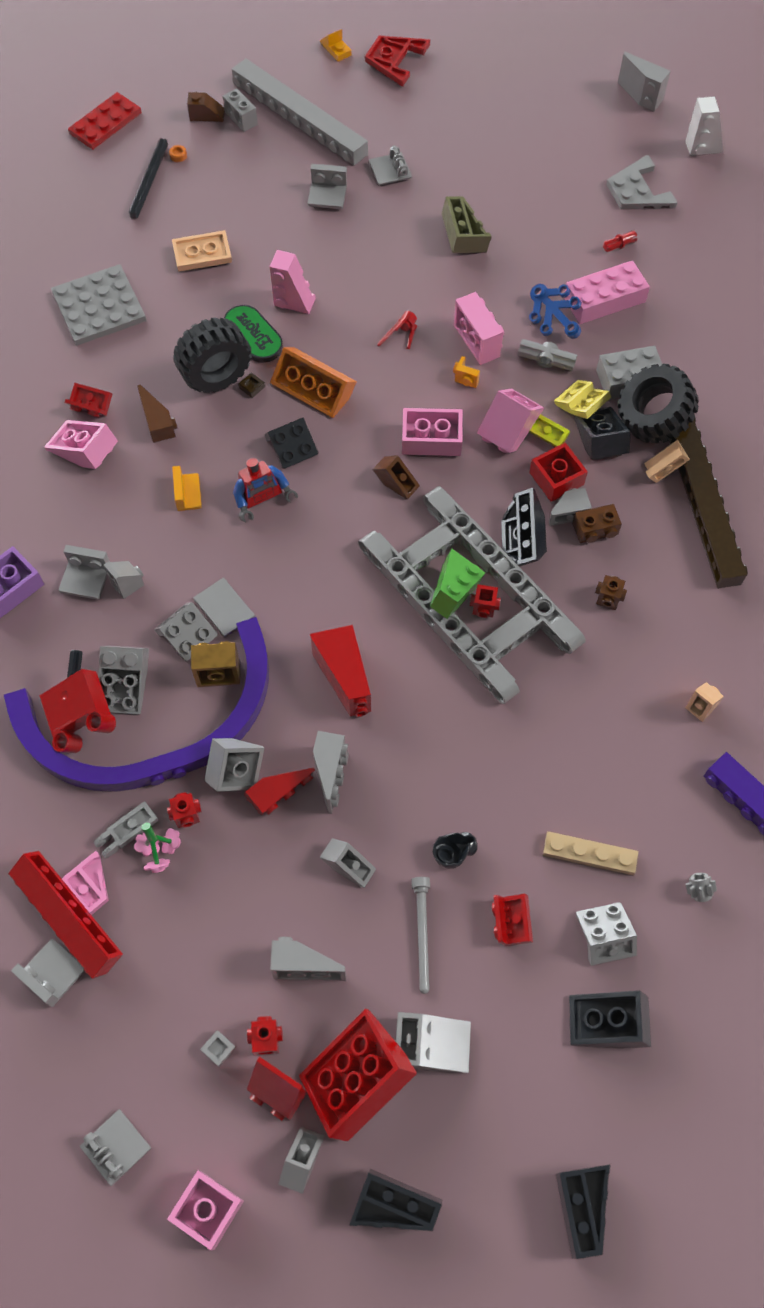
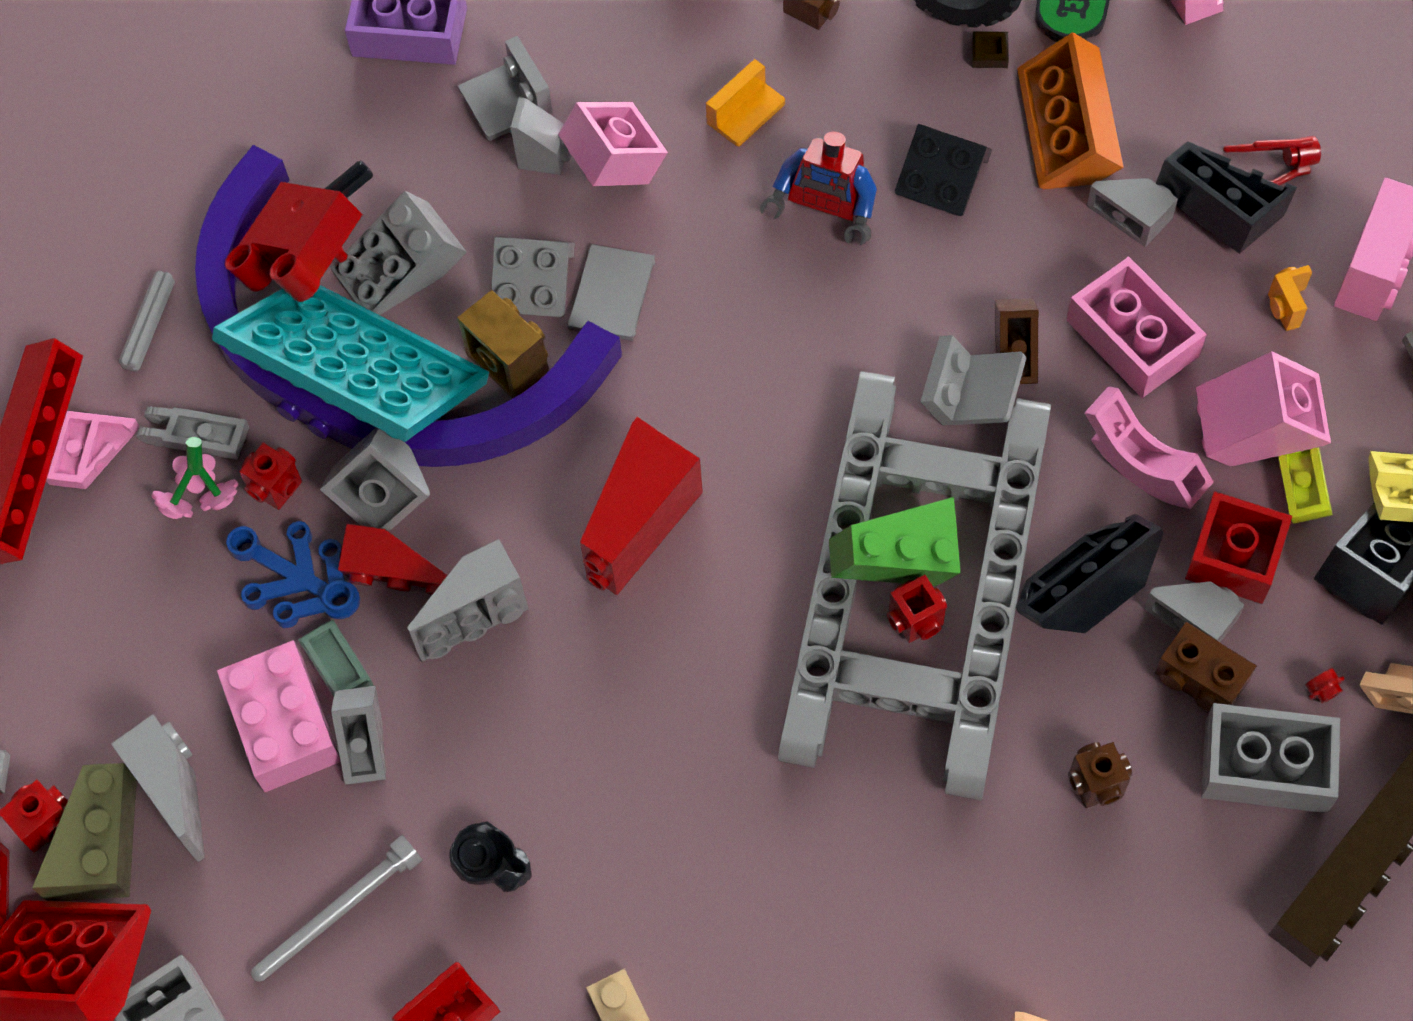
camera: 55 degrees right, 0 degrees up
none -> olive wedge [32,763,137,901]
none -> light grey axle [119,271,175,372]
none -> teal plate [212,285,489,442]
none -> bright pink brick [217,640,341,792]
none -> blue plant [226,521,360,628]
none -> sand green tile [298,619,374,697]
none -> bright pink brick [558,102,668,186]
none -> light grey bracket [920,335,1026,425]
none -> bright pink arch [1084,387,1214,509]
none -> light grey slope [1087,178,1178,247]
none -> black wedge [1156,141,1297,254]
none -> light grey brick [1201,703,1340,813]
none -> red plate [1305,668,1345,704]

